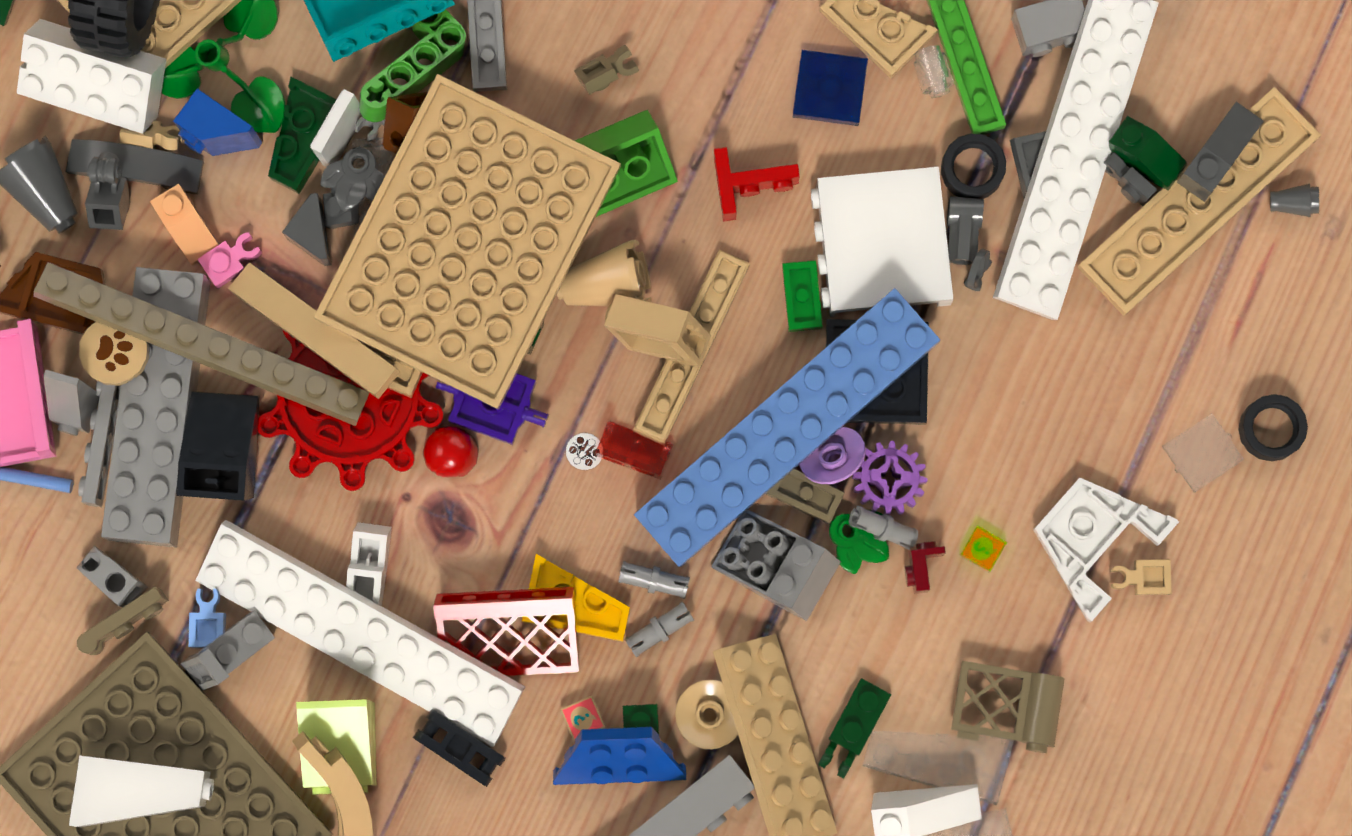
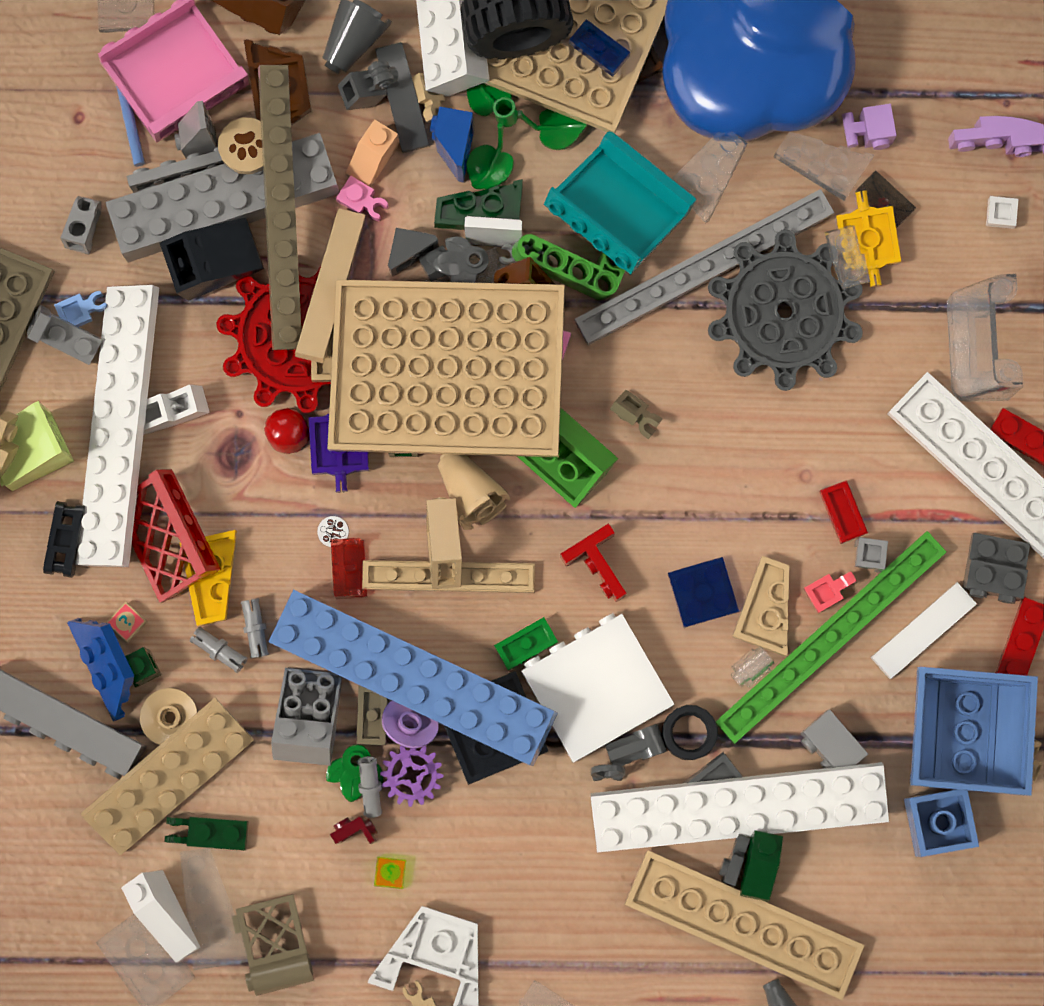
camera: 65 degrees right, 0 degrees up
dark tan plate [77,587,169,655] -> none
dark grey slope [1177,102,1264,202] -> none

